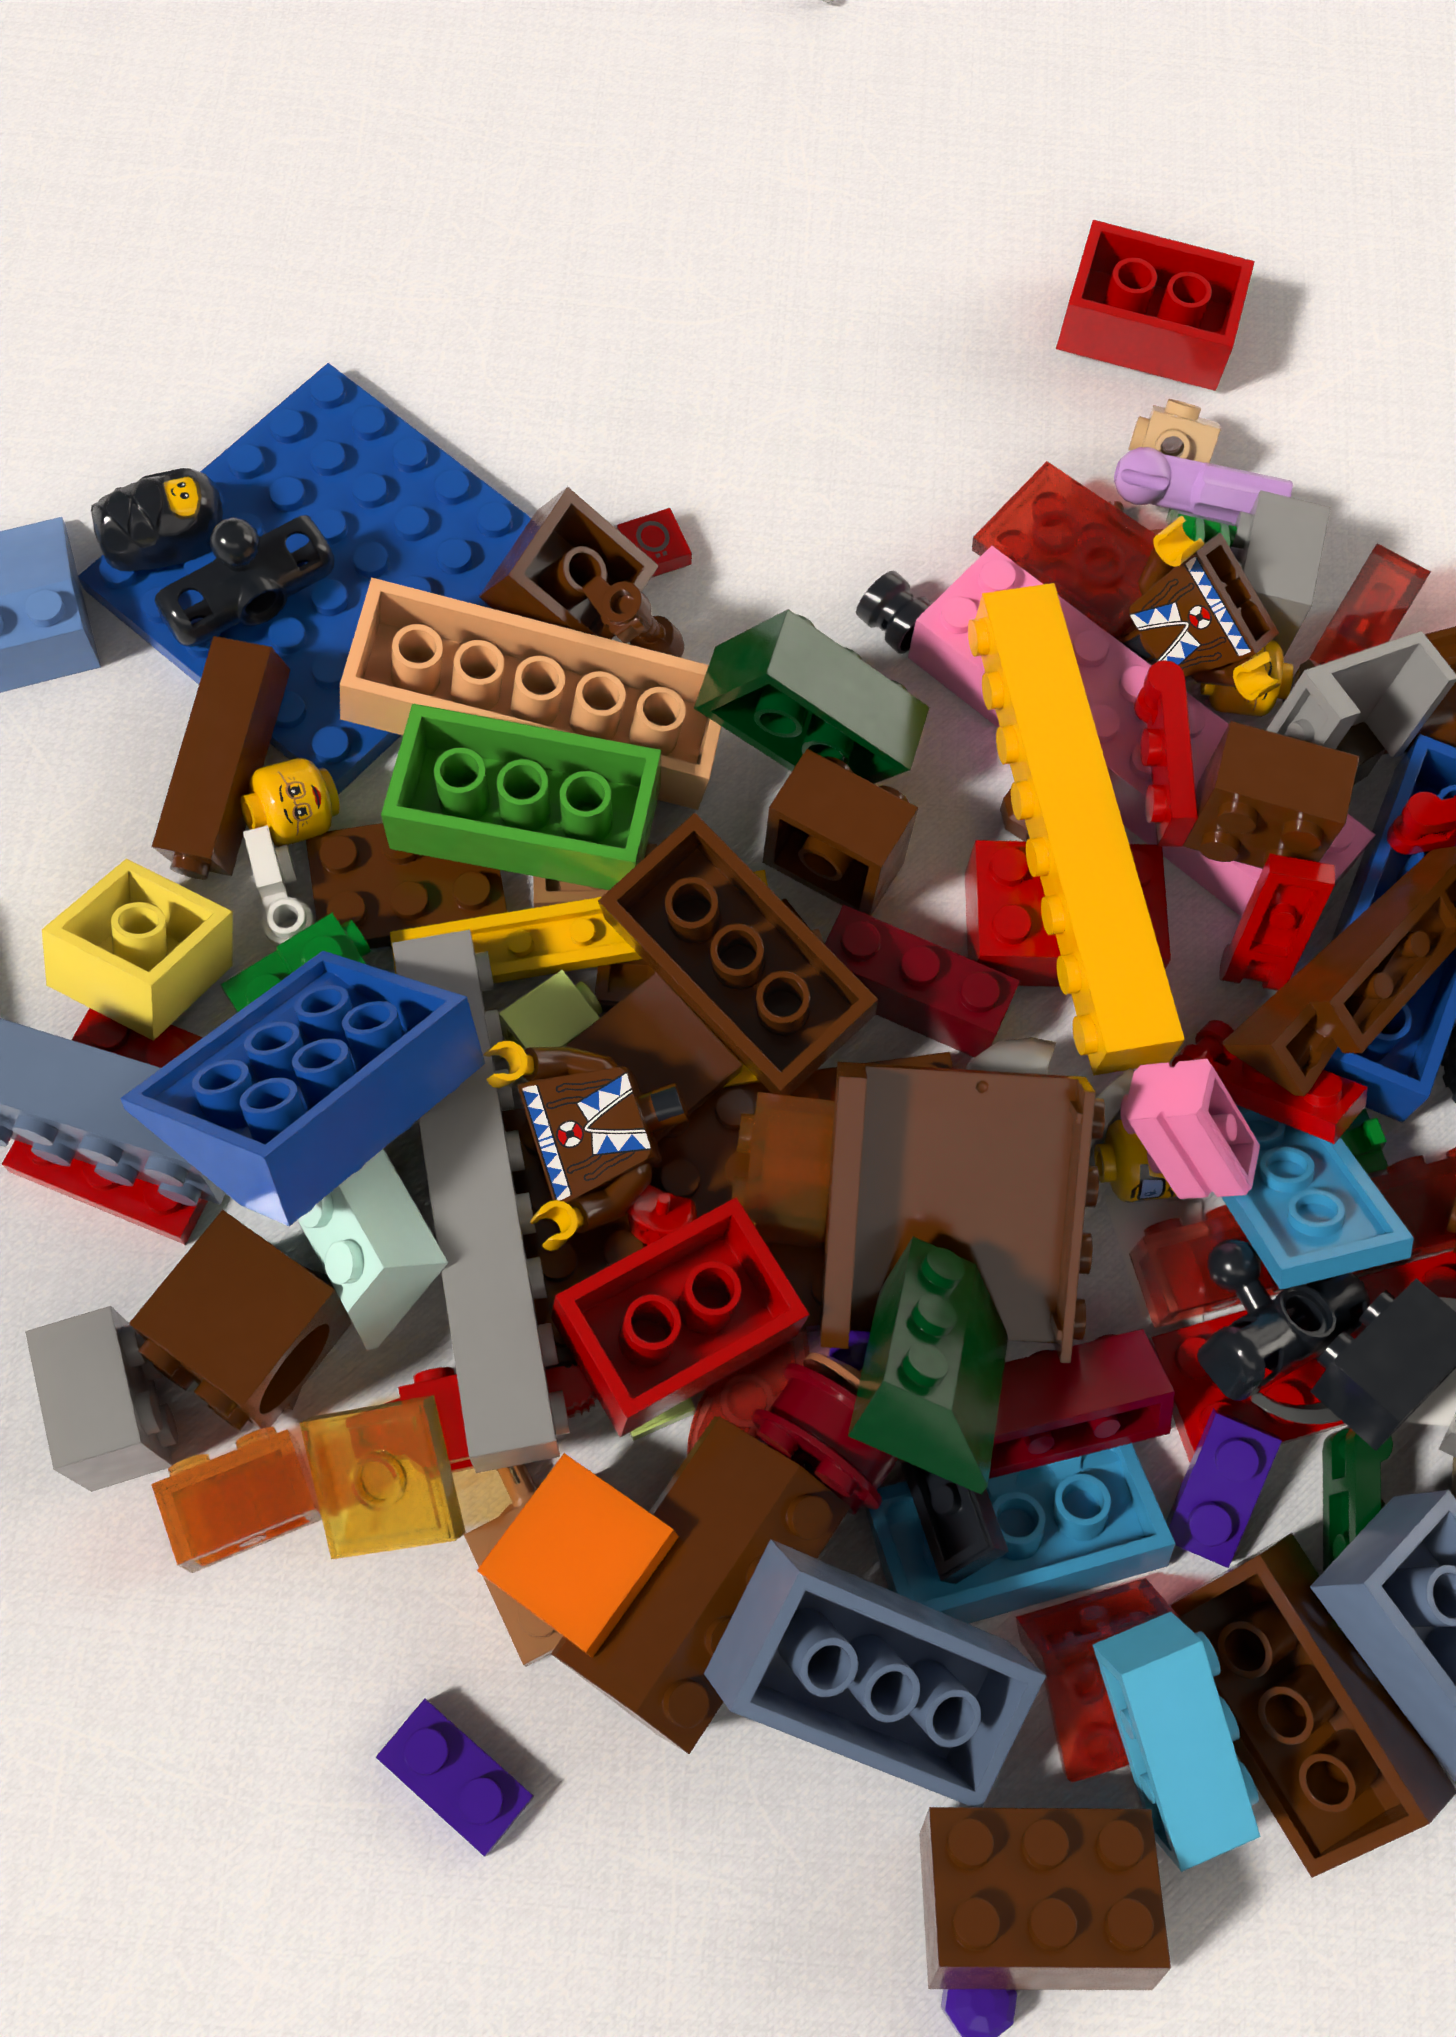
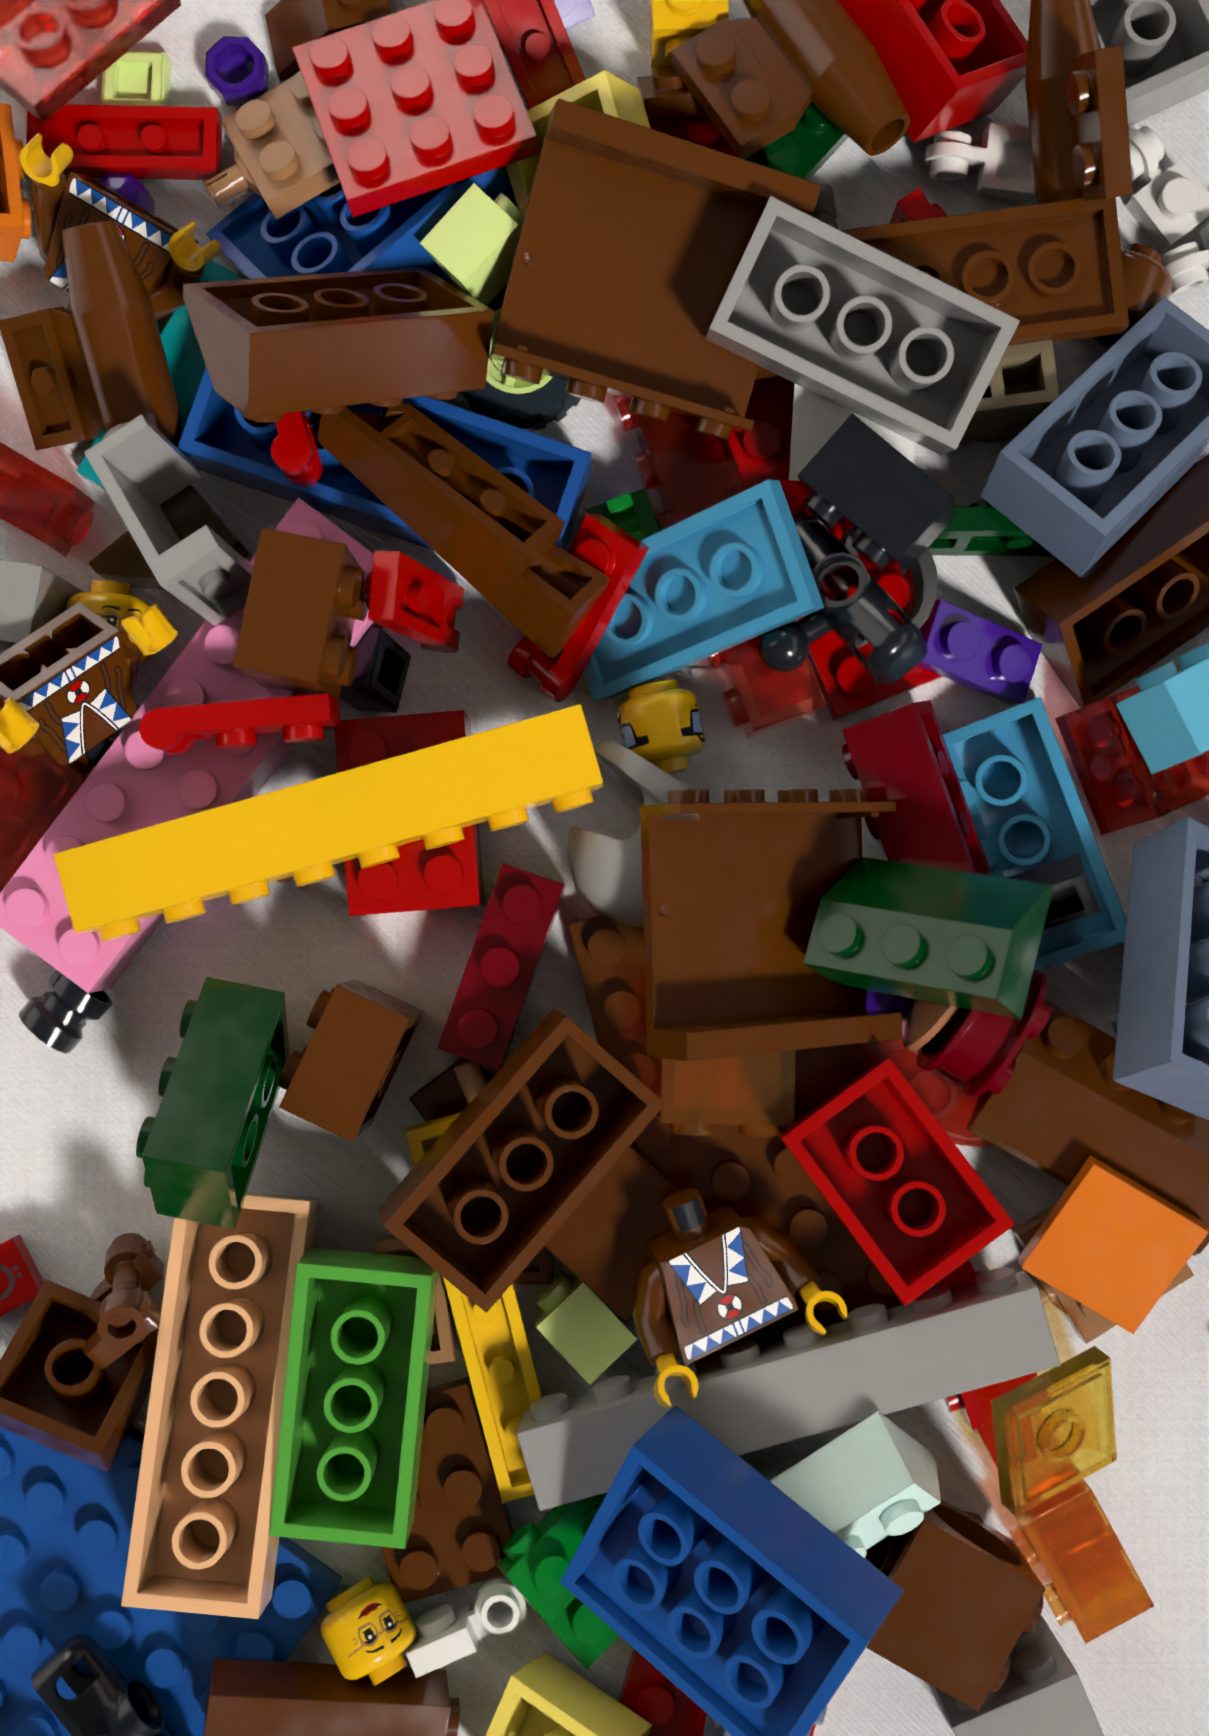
camera: 90 degrees left, 20 degrees up
red piece [627,1185,697,1245] -> none
bright pink brick [1121,1059,1260,1199] -> none
none -> black slope [339,628,411,713]

